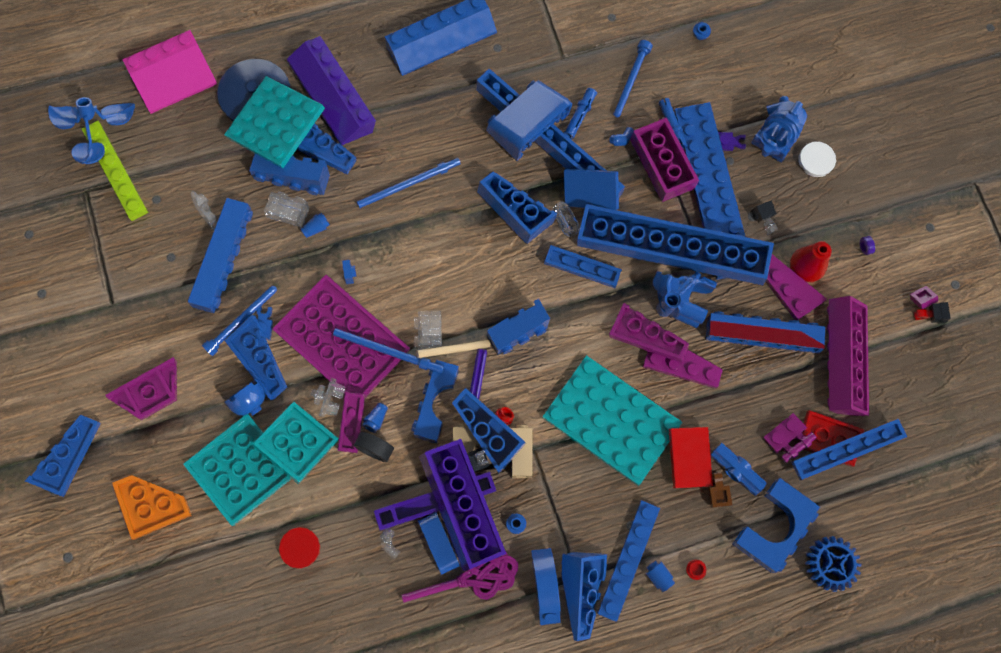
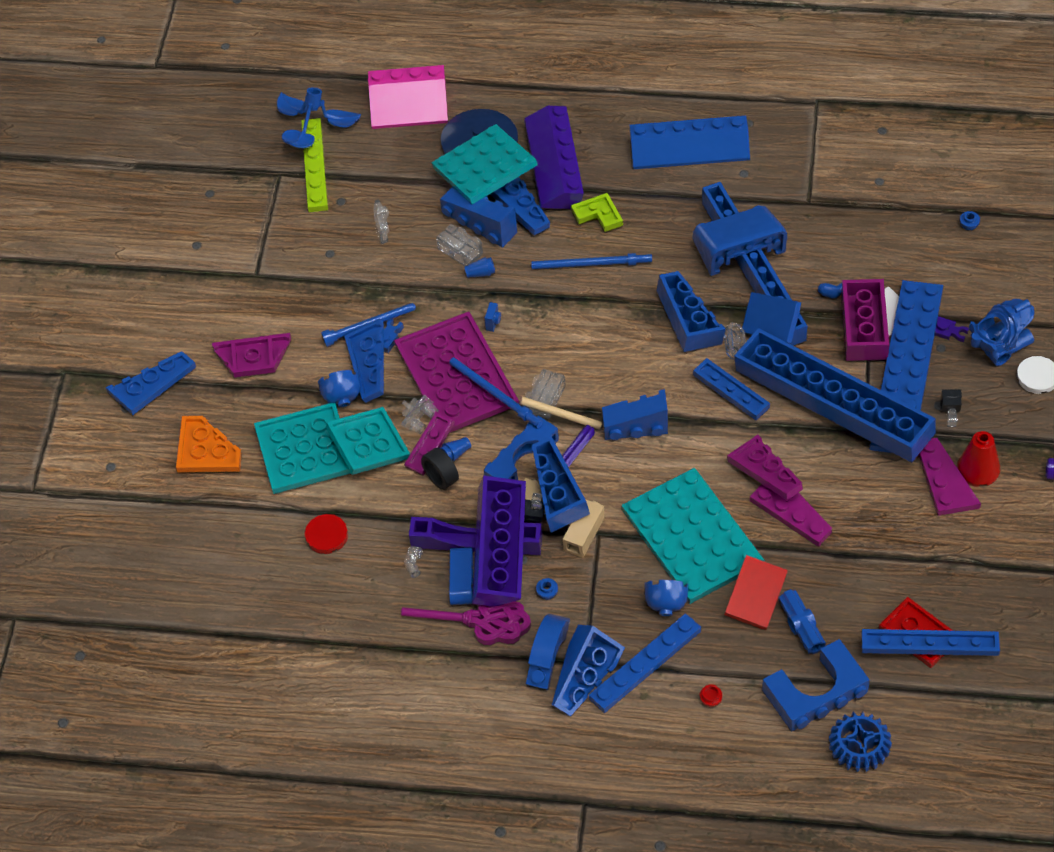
camera: 35 degrees right, 20 degrees down
blue brick [188,198,253,313] -> none
red plate [495,407,514,425] -> none
blue pin [564,88,597,139] -> none
blue piece [614,40,653,118] -> none
blue brick [646,561,675,593] -> none
blue helmet [653,271,717,328] -> none
blue pin [658,98,688,149] -> none
brick [706,311,825,353] -> none
reddish brown plate [708,472,732,508] -> none
magenta plate [763,413,816,463] -> none
magenta slope [827,296,869,416] -> none
none -> lime plate [571,193,623,232]
none -> blue cylinder [644,580,689,616]

